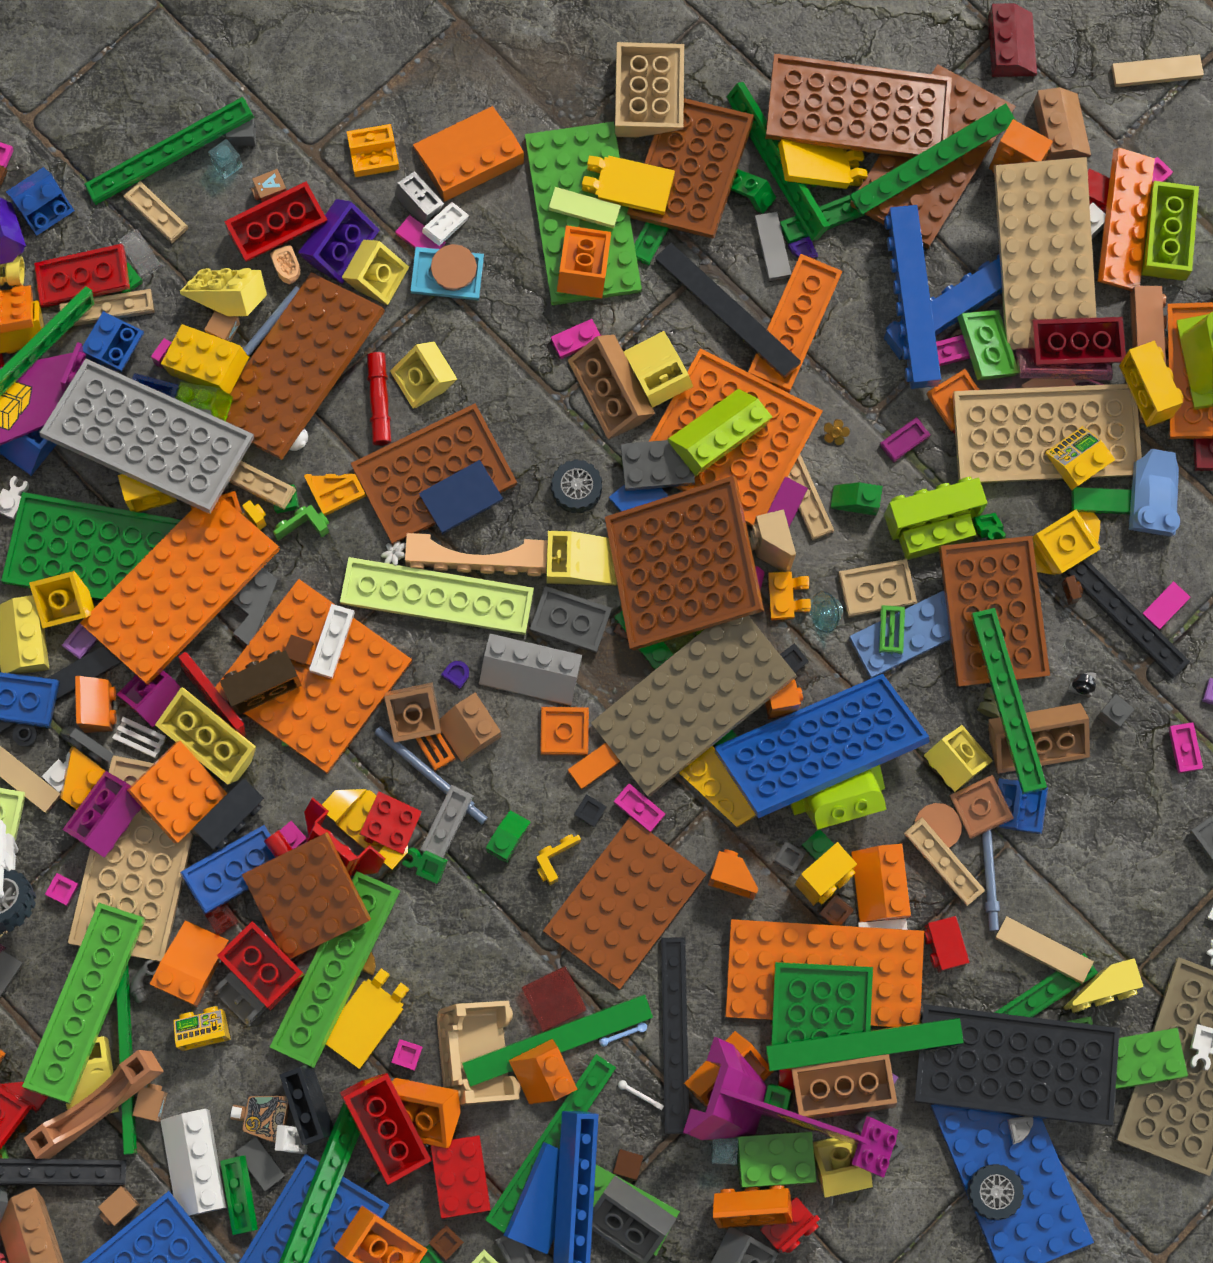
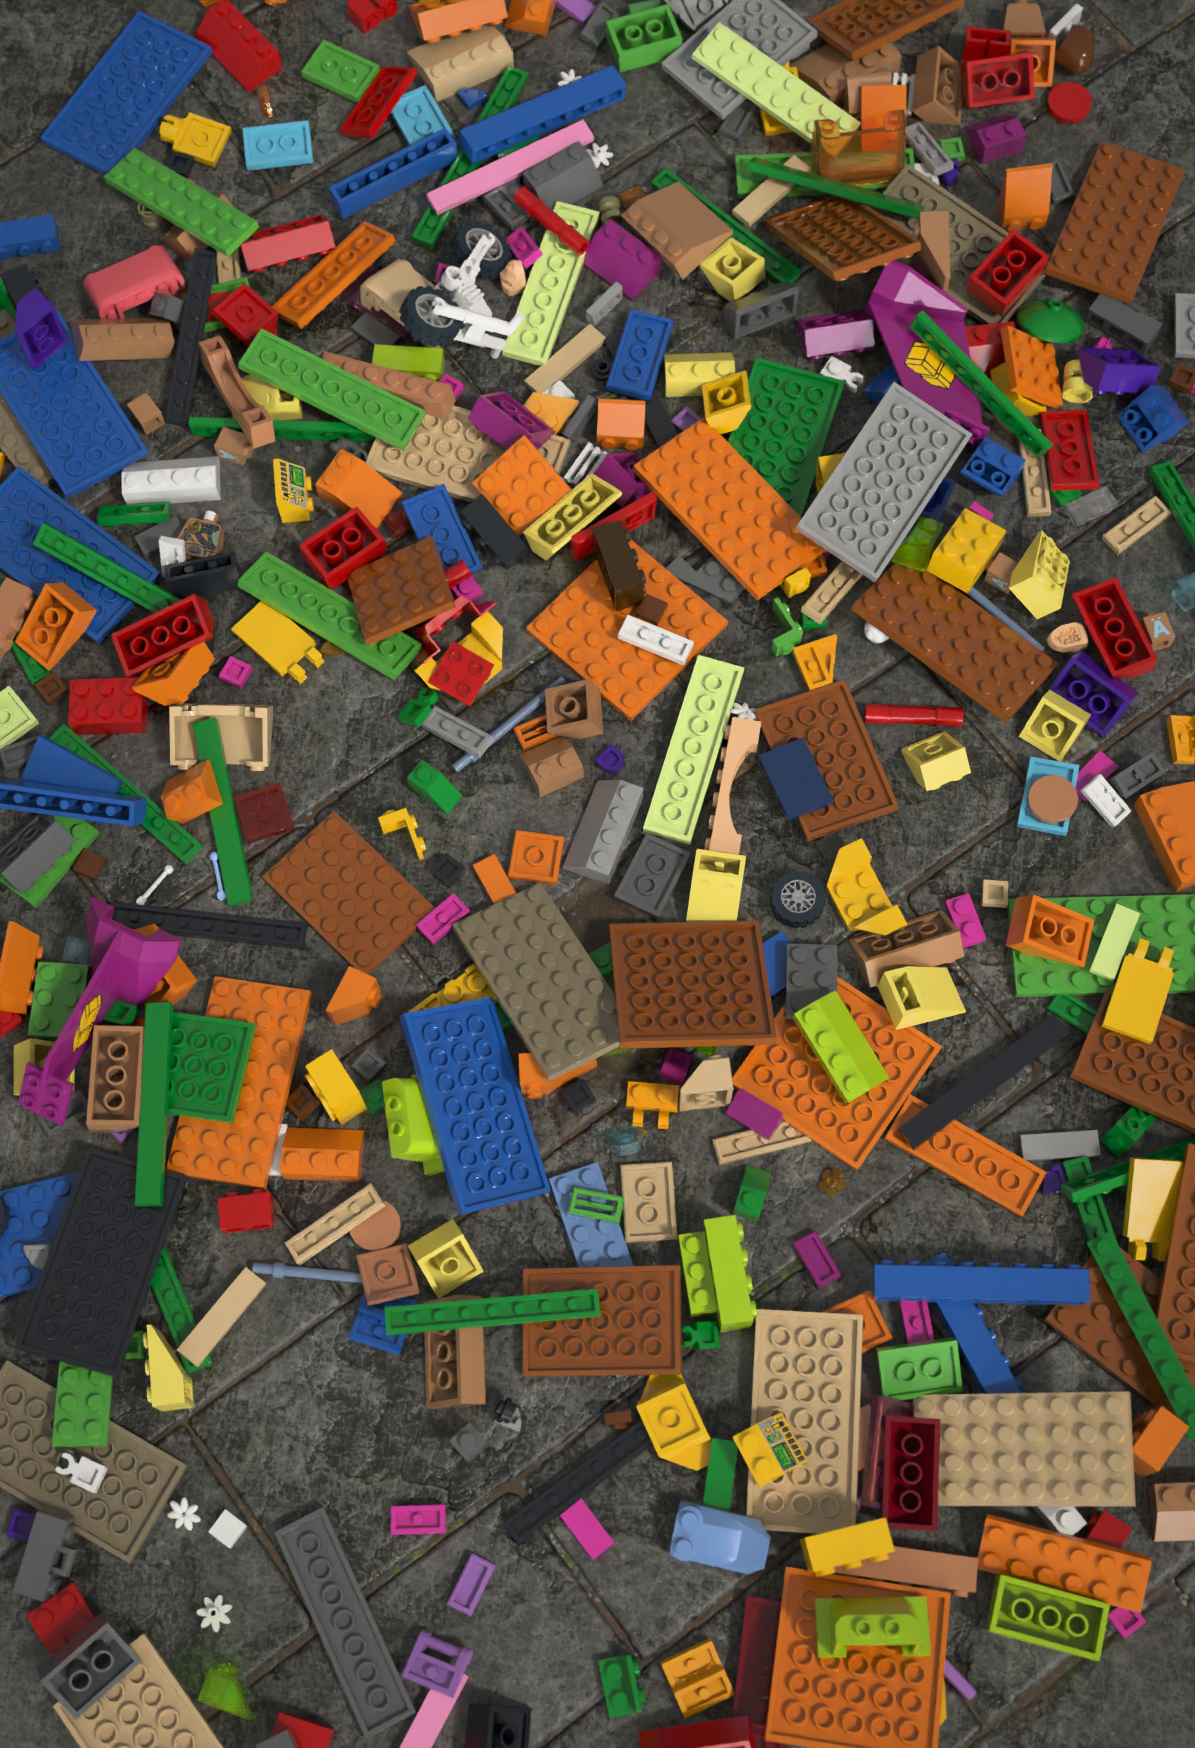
camera: 105 degrees right, 5 degrees down
none -> nougat arch [321,351,456,419]
none -> lime brick [372,344,445,382]
none -> yellow piece [826,838,907,936]
none -> tan plate [981,879,1008,908]

